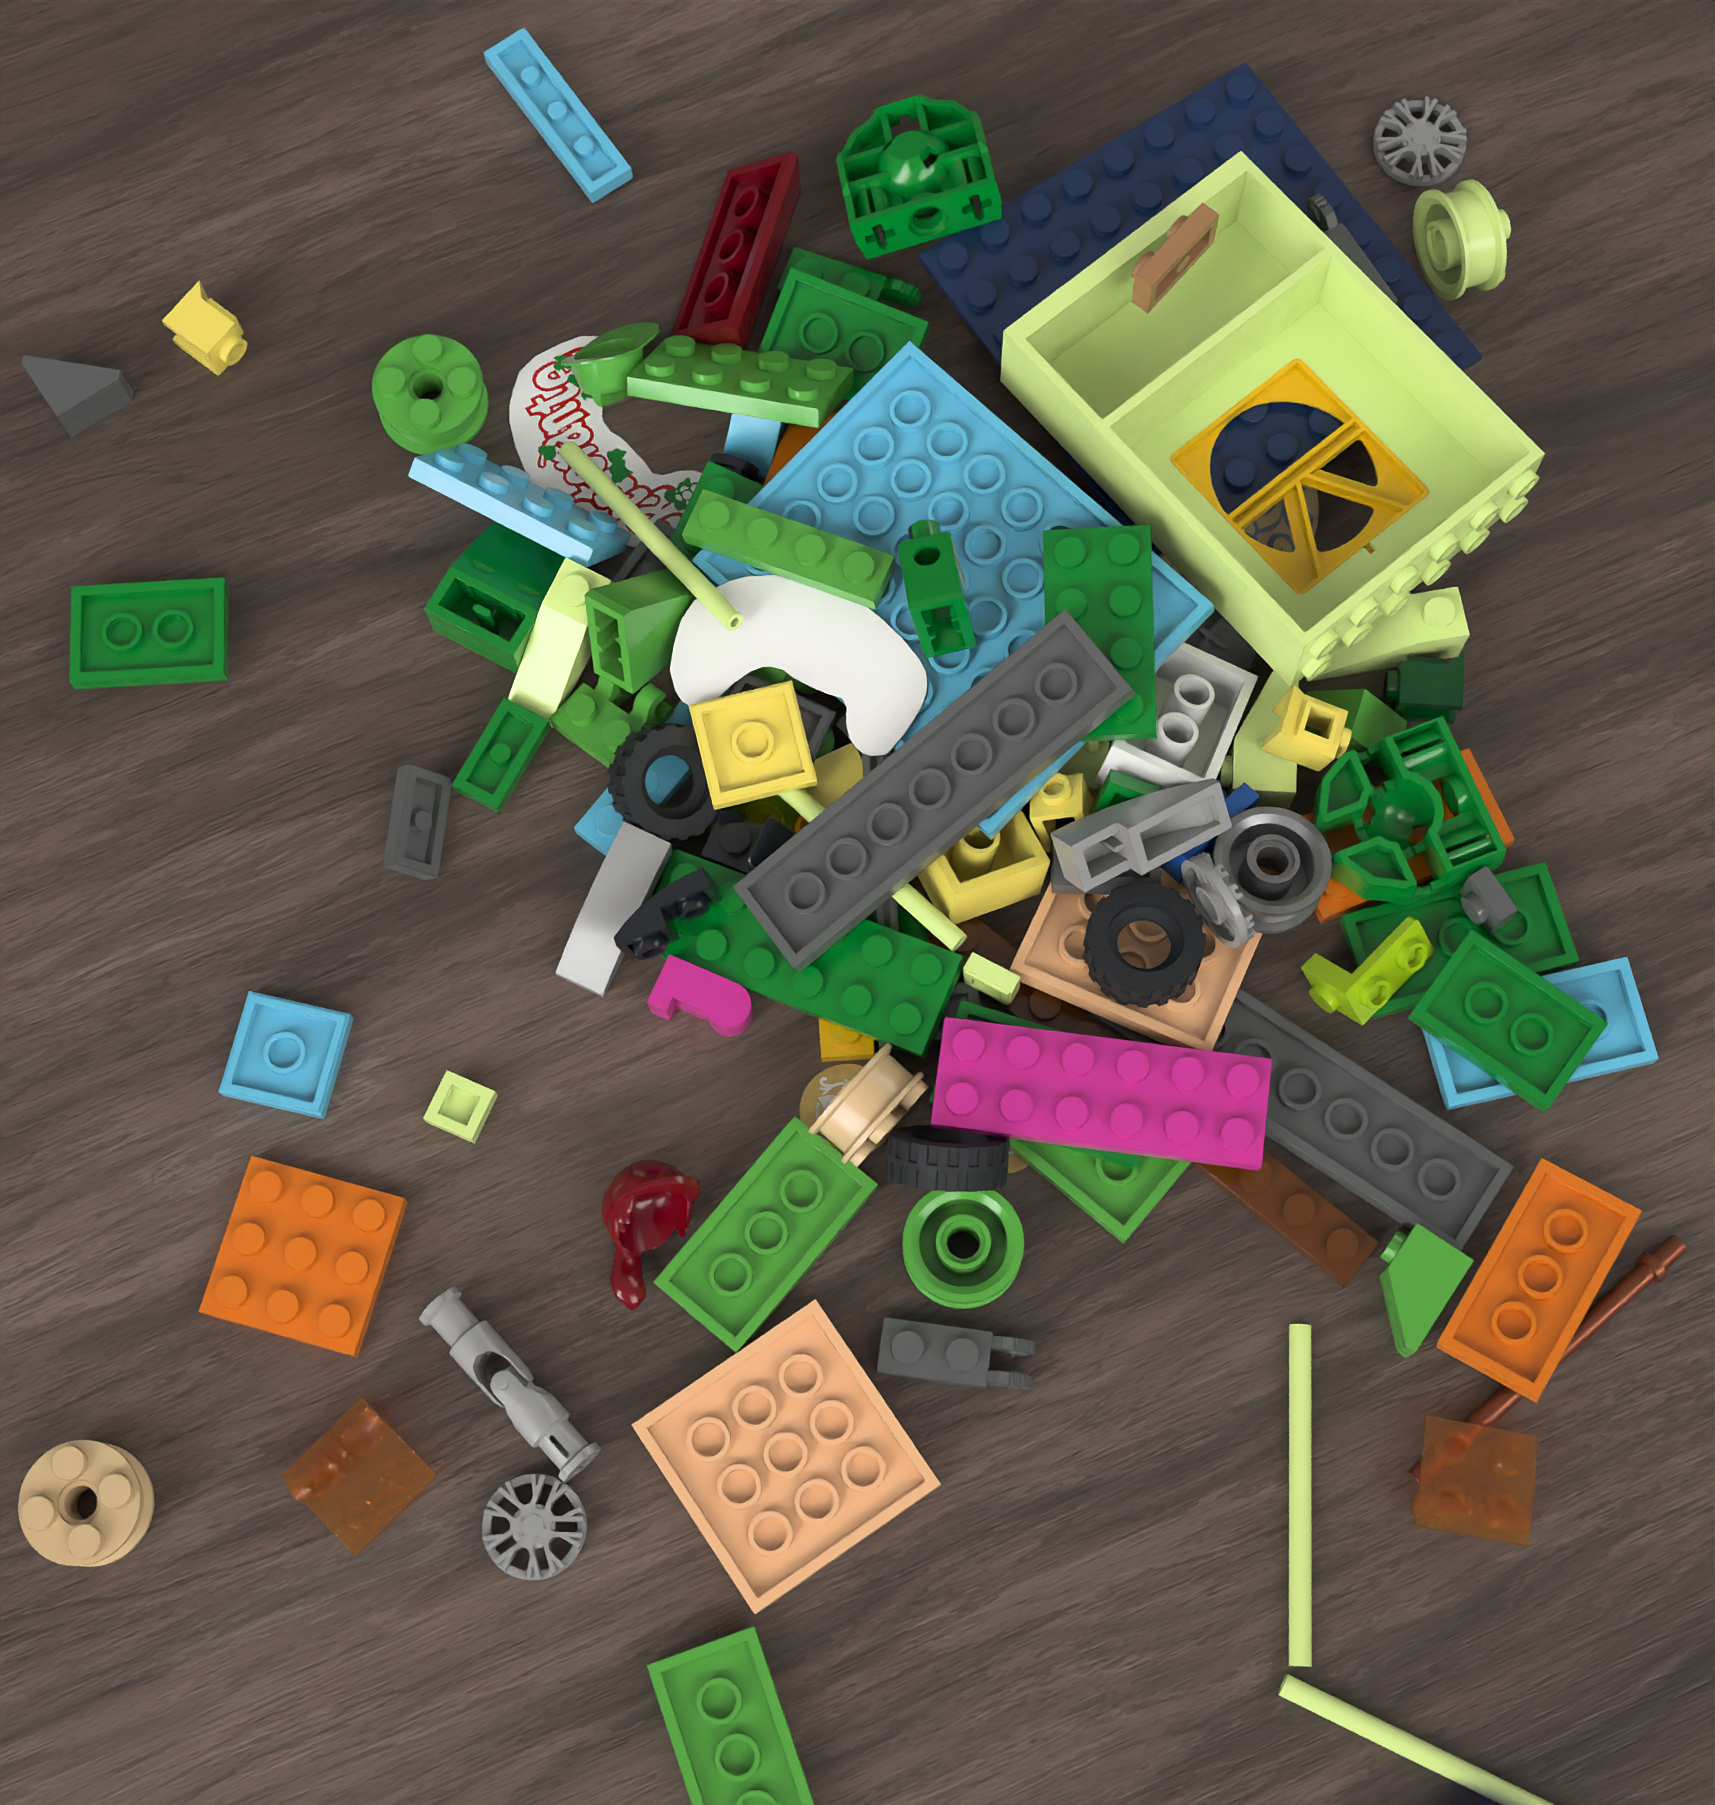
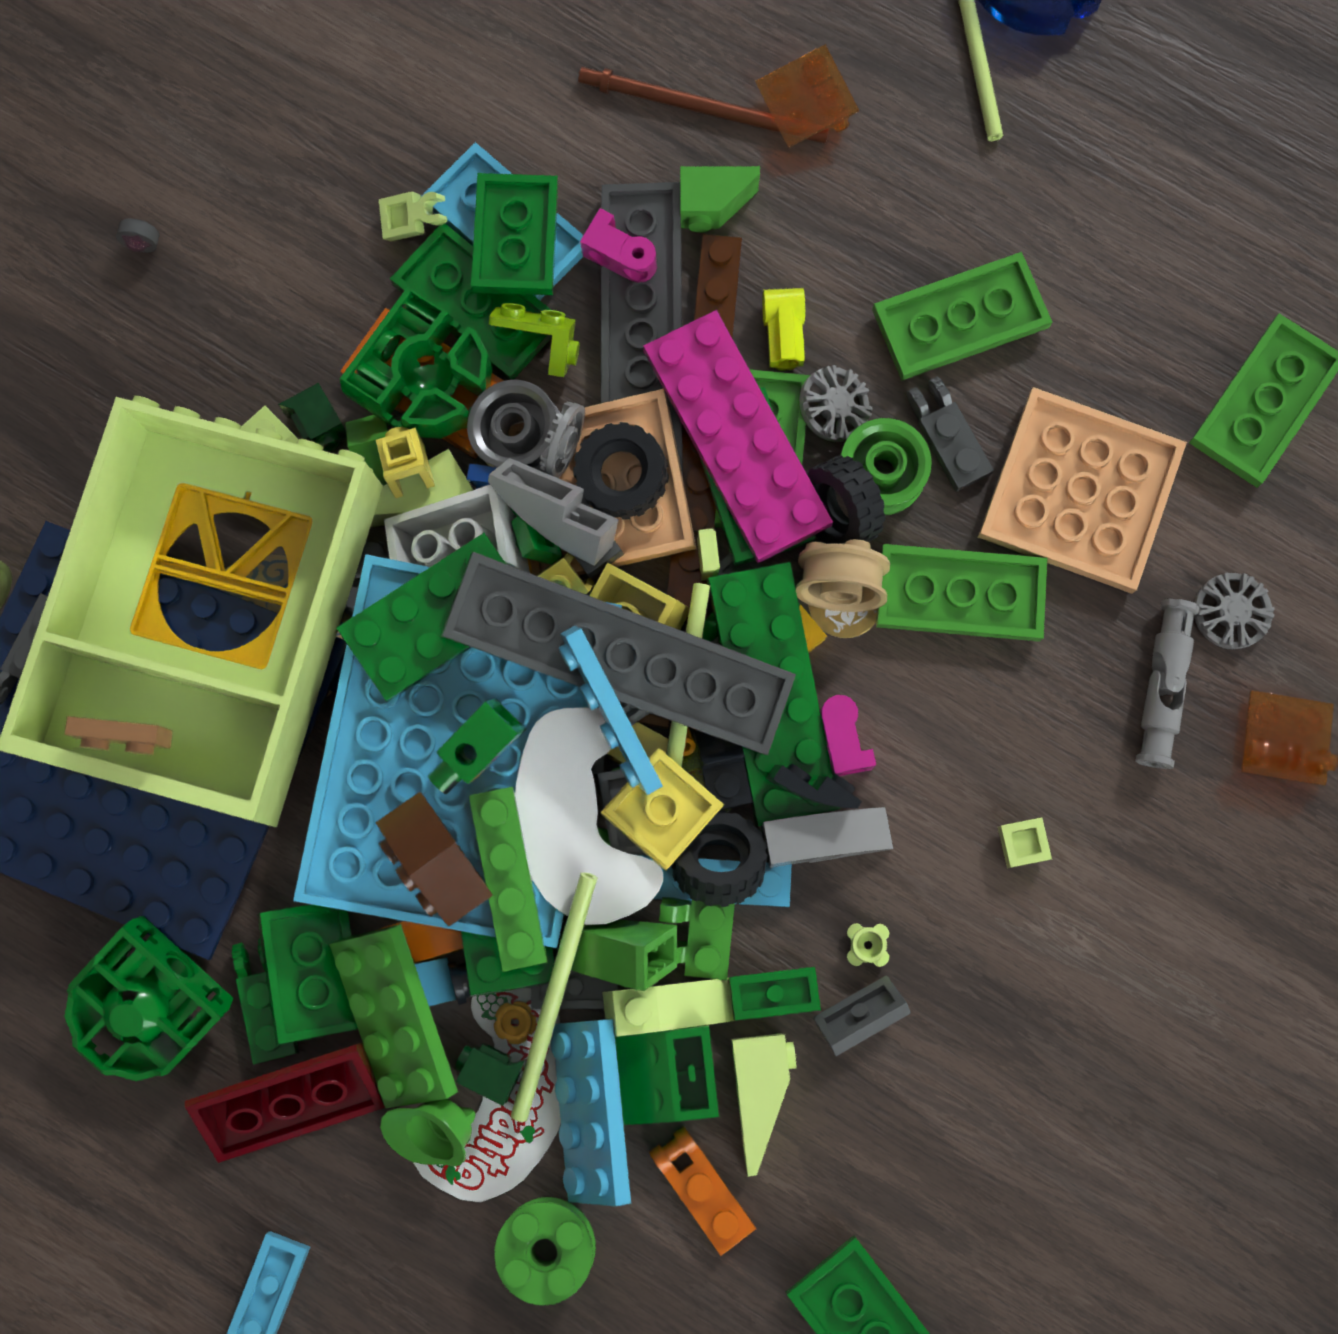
camera: 130 degrees left, 5 degrees up
orange plate [199,1156,408,1358] -> none
medium azure tile [219,991,354,1119] -> none
dark red piece [602,1159,700,1310] -> none
yellowish green piece [1289,1324,1312,1667] -> none
orange plate [1436,1158,1642,1403] -> none
dark grey plate [1459,866,1518,934] -> none
none -> reddish brown brick [375,791,493,927]
none -> yellowish green plate [379,191,447,242]
none -> dark green window [454,1043,527,1106]
none -> pearl gold plate [494,1001,536,1044]
none -> medium azure plate [558,626,663,795]
none -> dark pink leg [580,208,657,283]
none -> orange plate [649,1126,756,1256]
none -> yellowish green slope [731,1033,796,1176]
none -> neon yellow piece [762,288,805,370]
none -> light grey wheel [799,365,872,442]
none -> yellowish green plate [847,923,889,967]
none -> bright green plate [872,252,1052,381]

